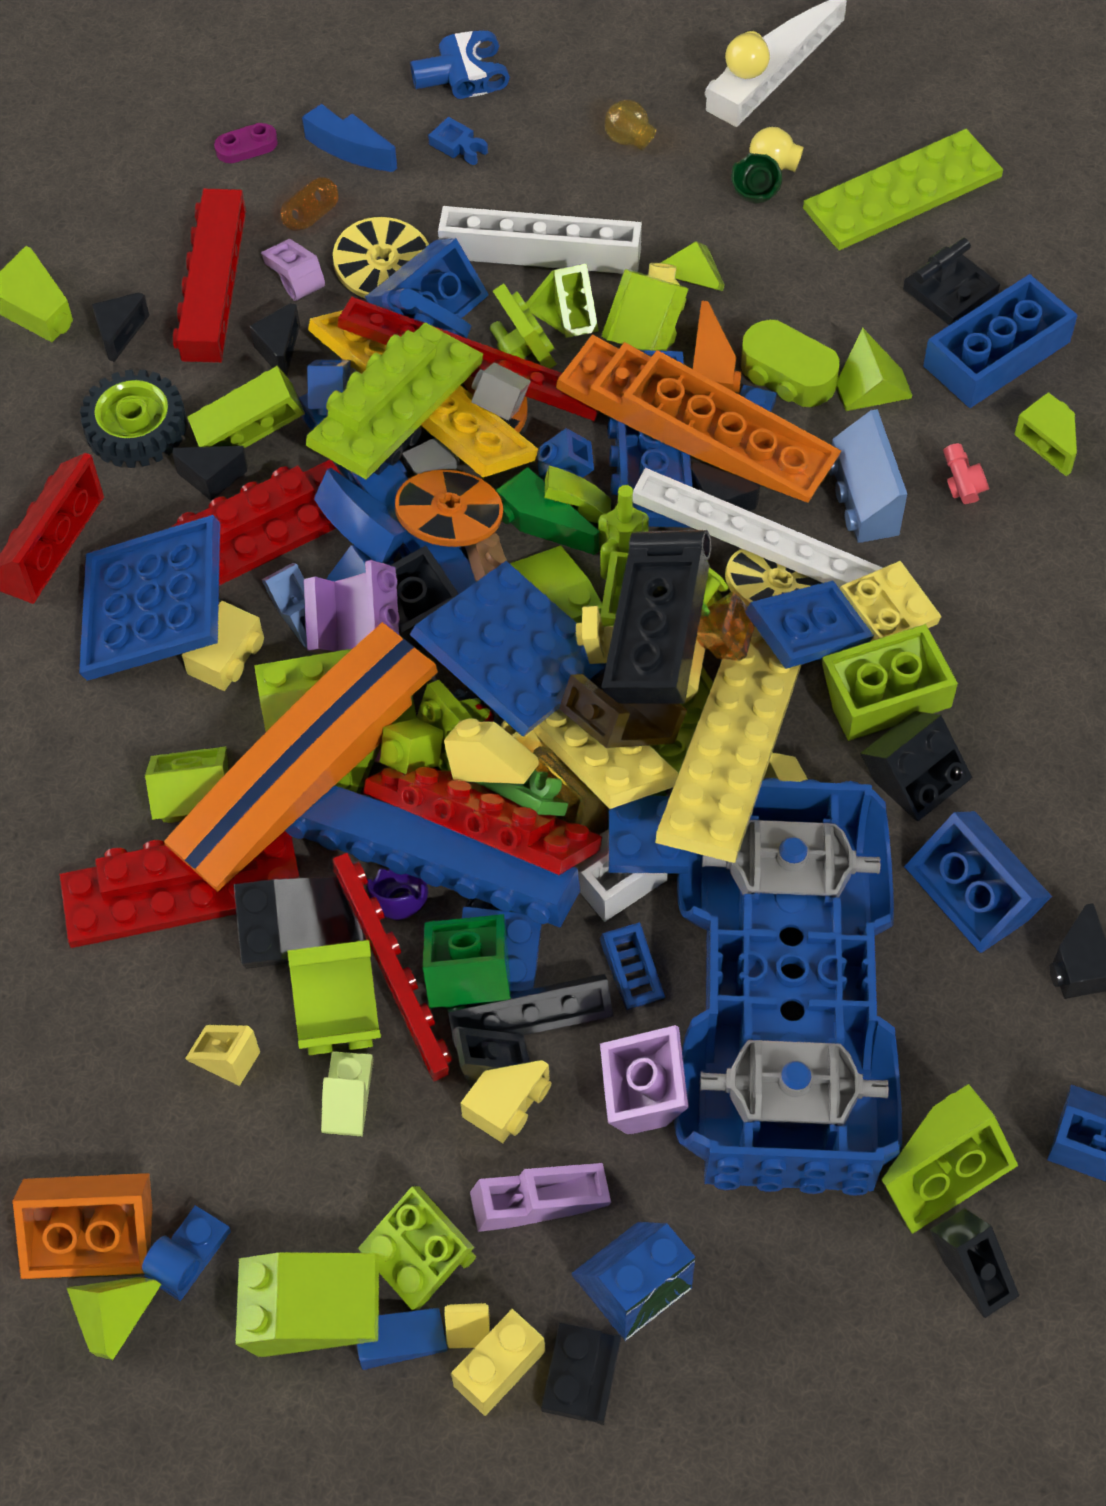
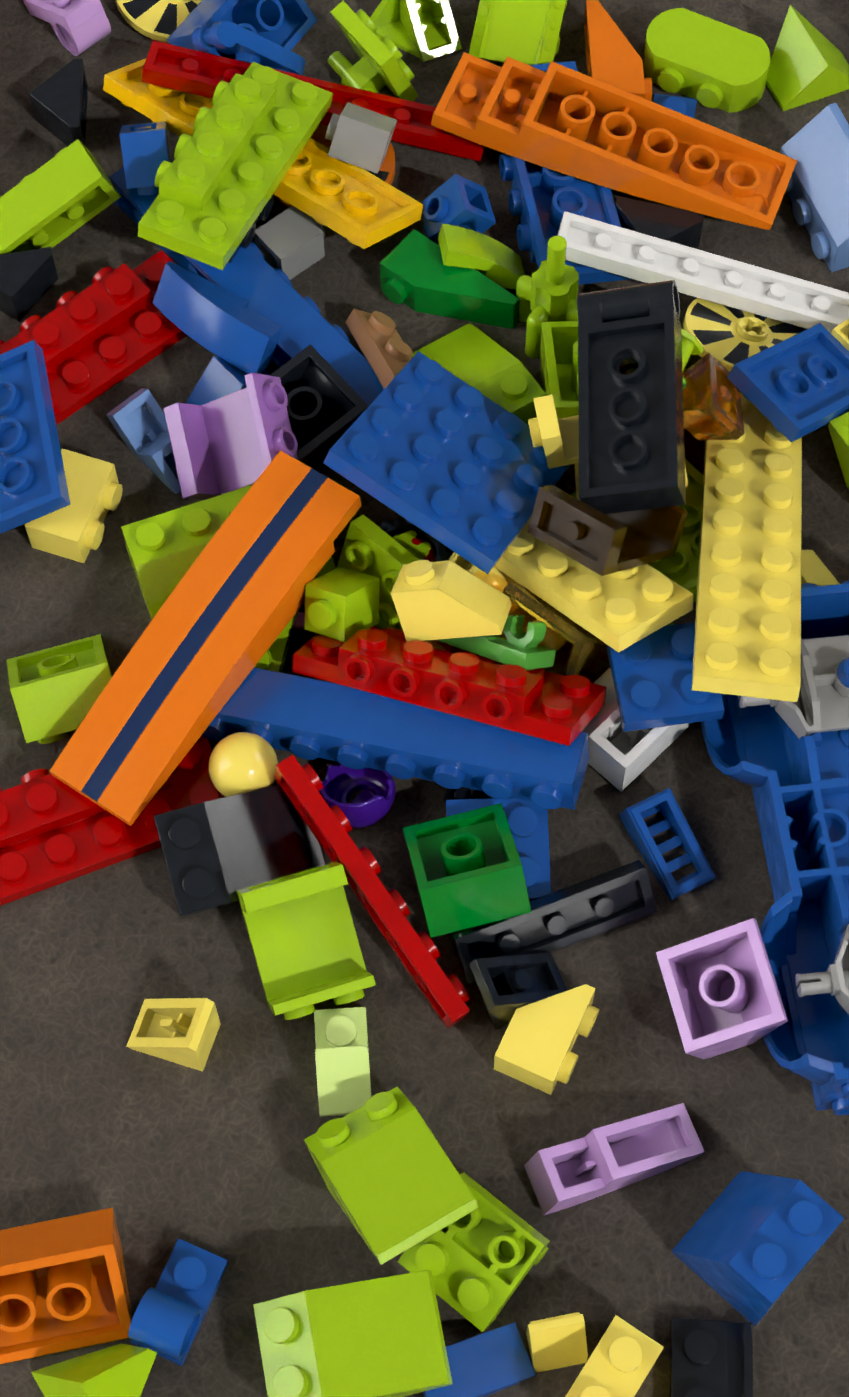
camera: 10 degrees left, 5 degrees up
orange piece [395,470,503,547] -> none
none -> light yellow piece [209,732,278,797]
none -> lime slope [304,1087,479,1265]

